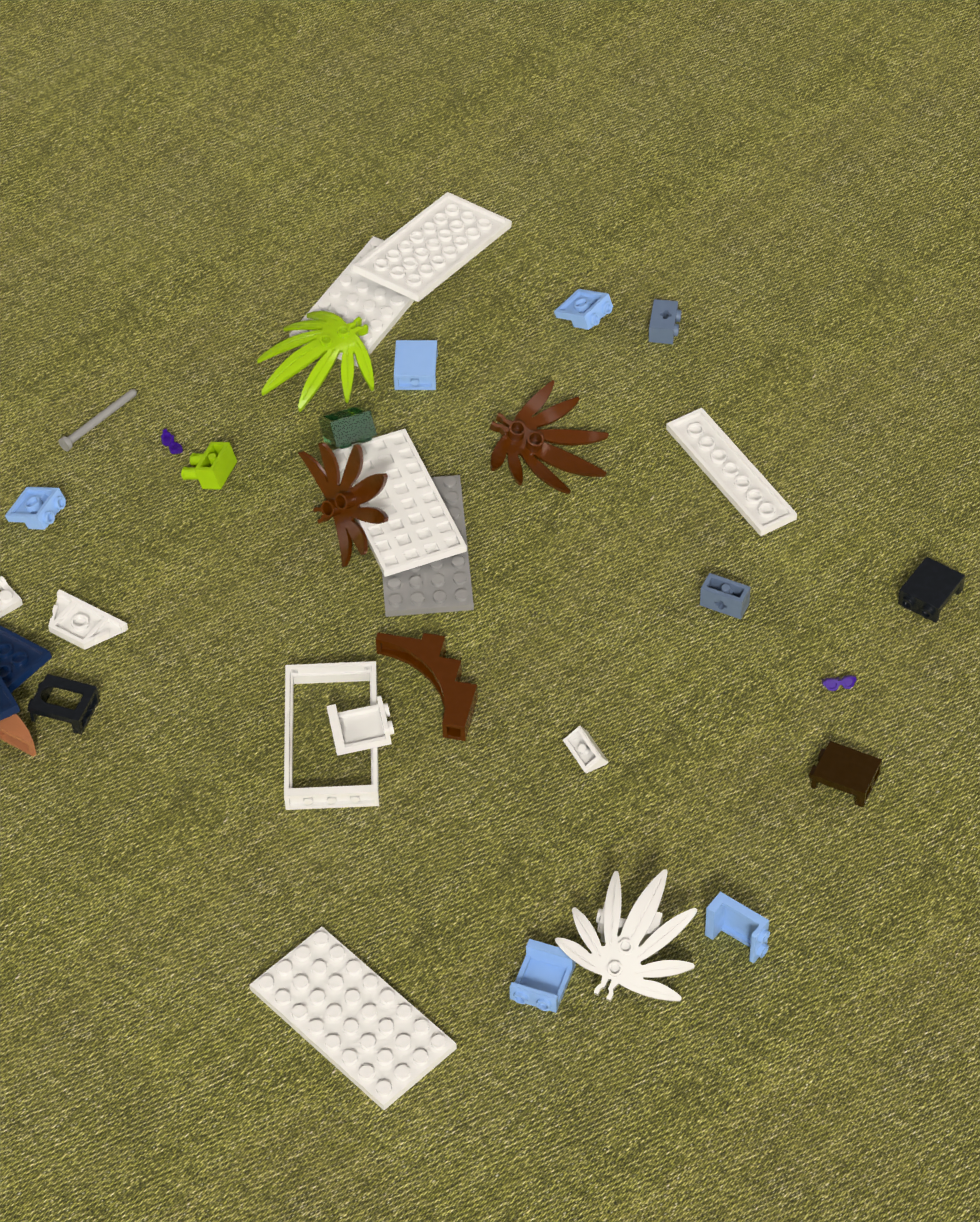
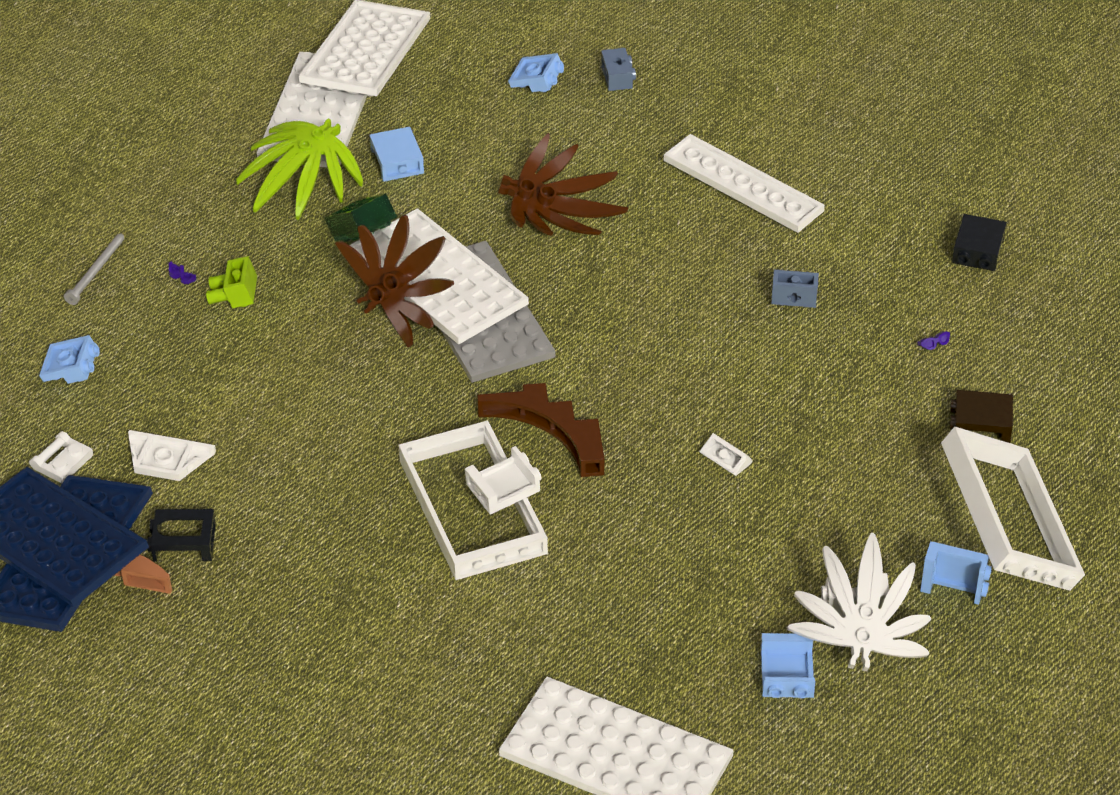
camera: 20 degrees left, 5 degrees down
none -> white door [941,427,1085,591]

